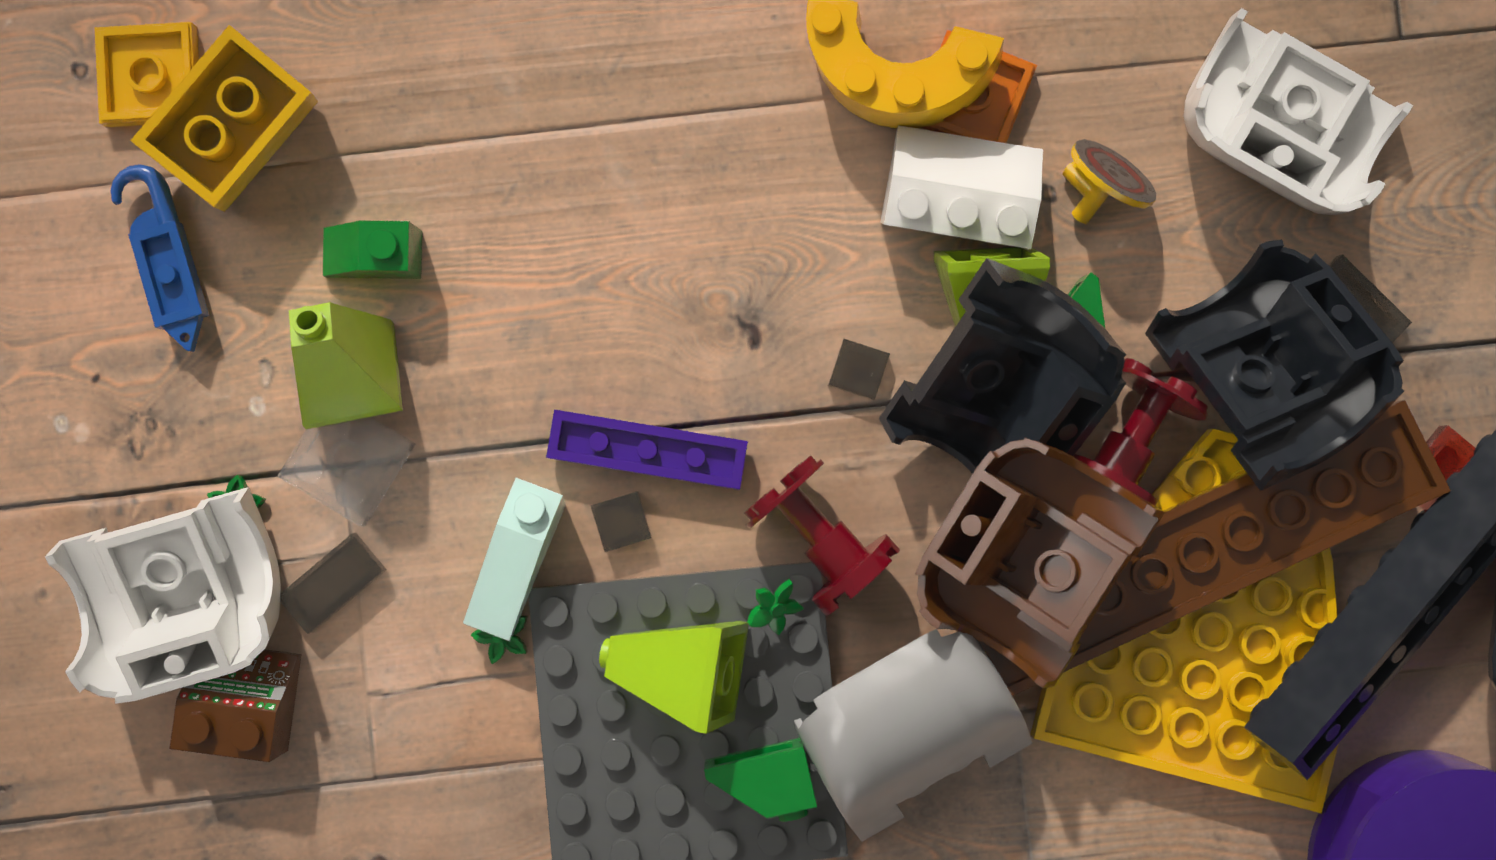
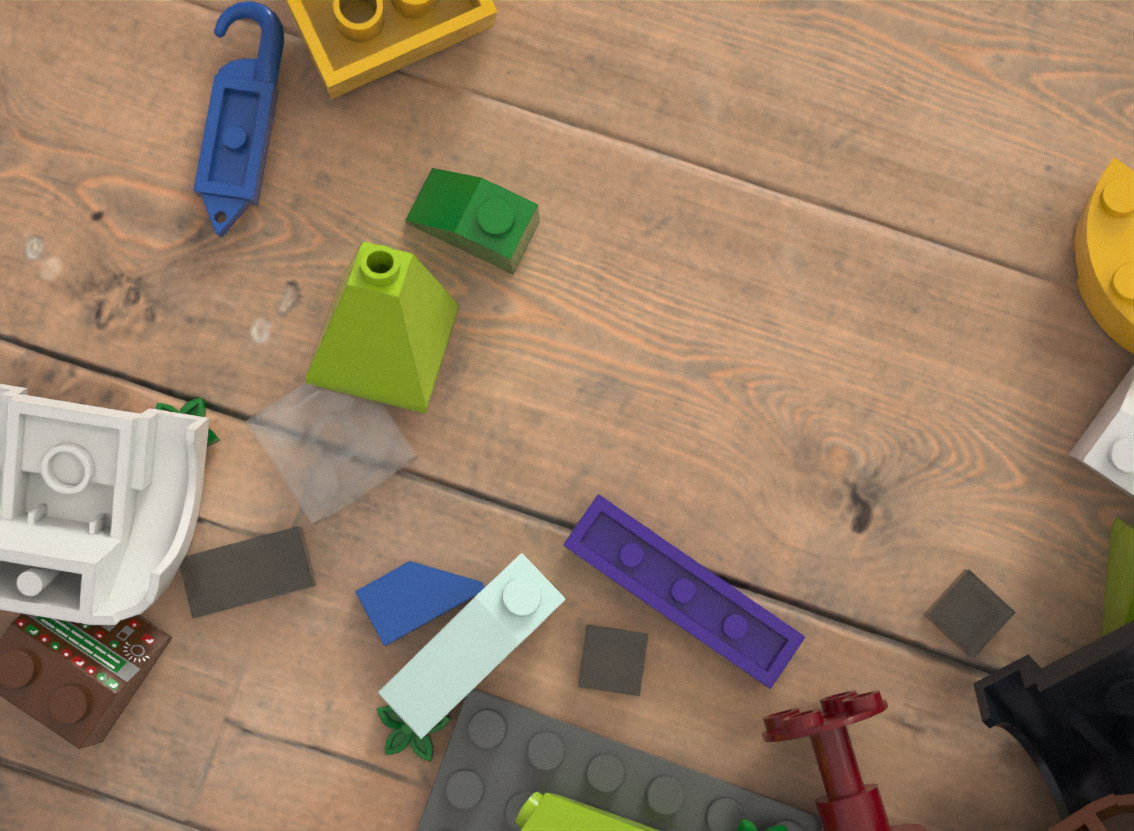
camera: 30 degrees right, 5 degrees down
none -> blue tile [355,561,485,646]

